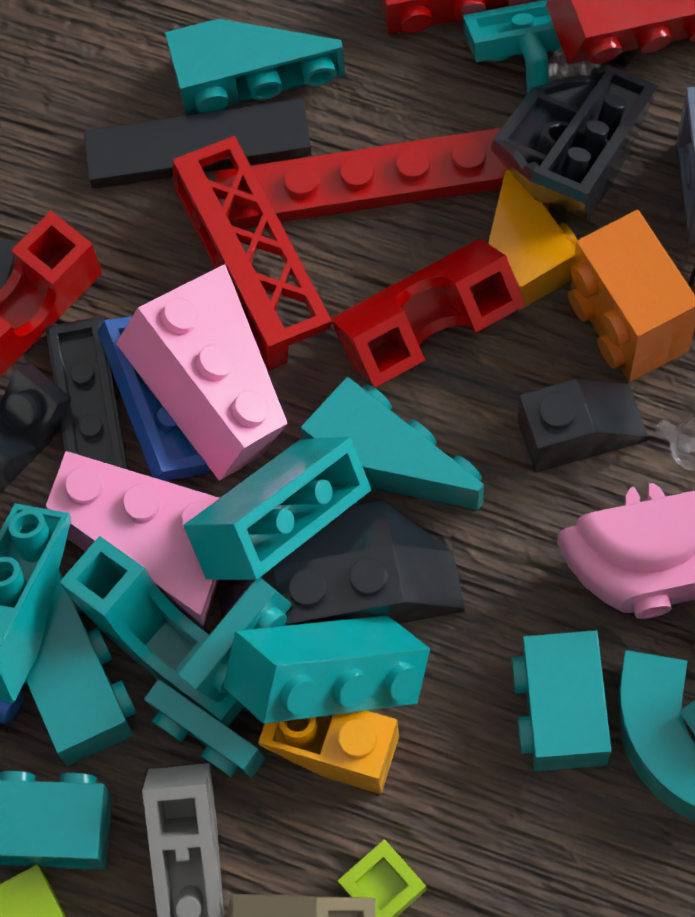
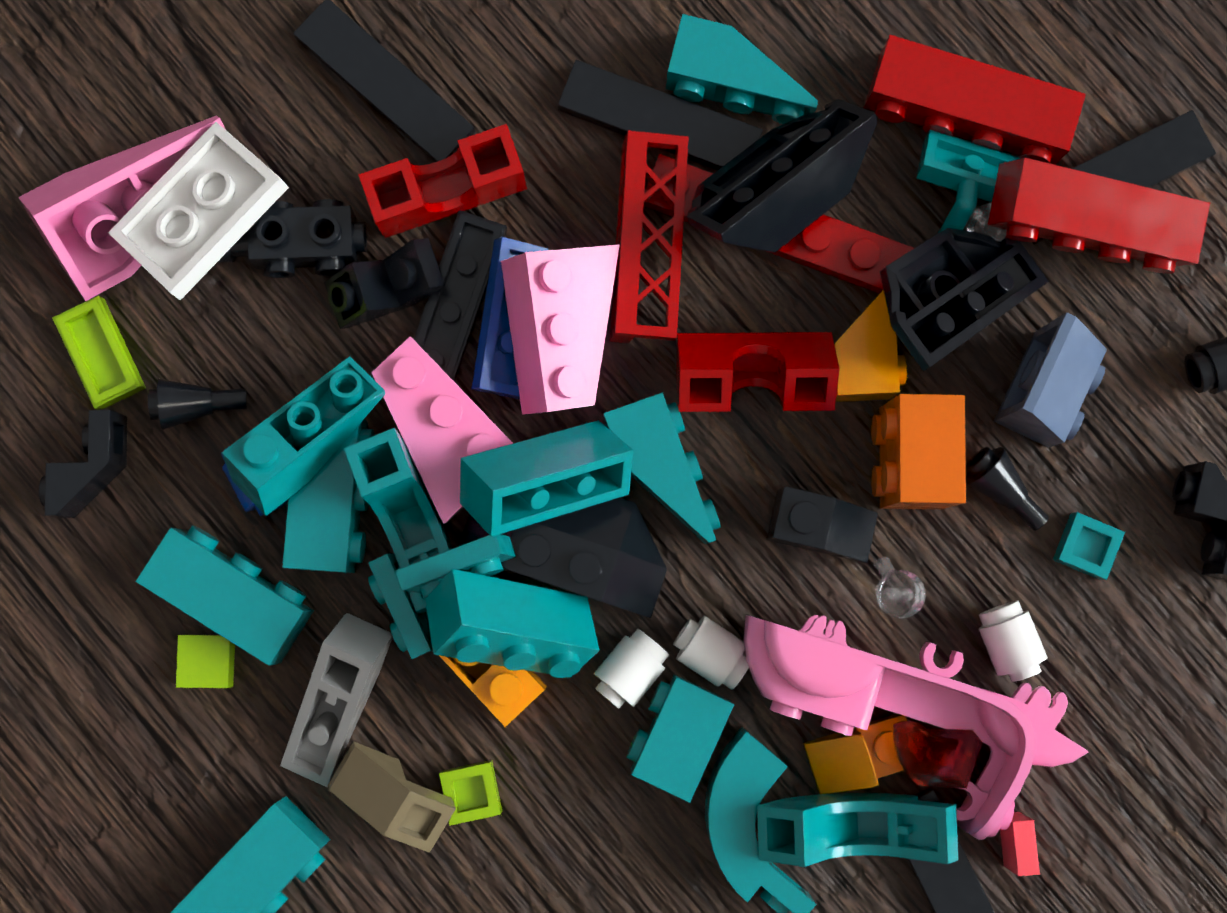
camera: 20 degrees right, 15 degrees up
none -> white brick [594,628,669,709]
none -> white brick [673,616,749,690]
none -> black wedge [687,99,877,252]

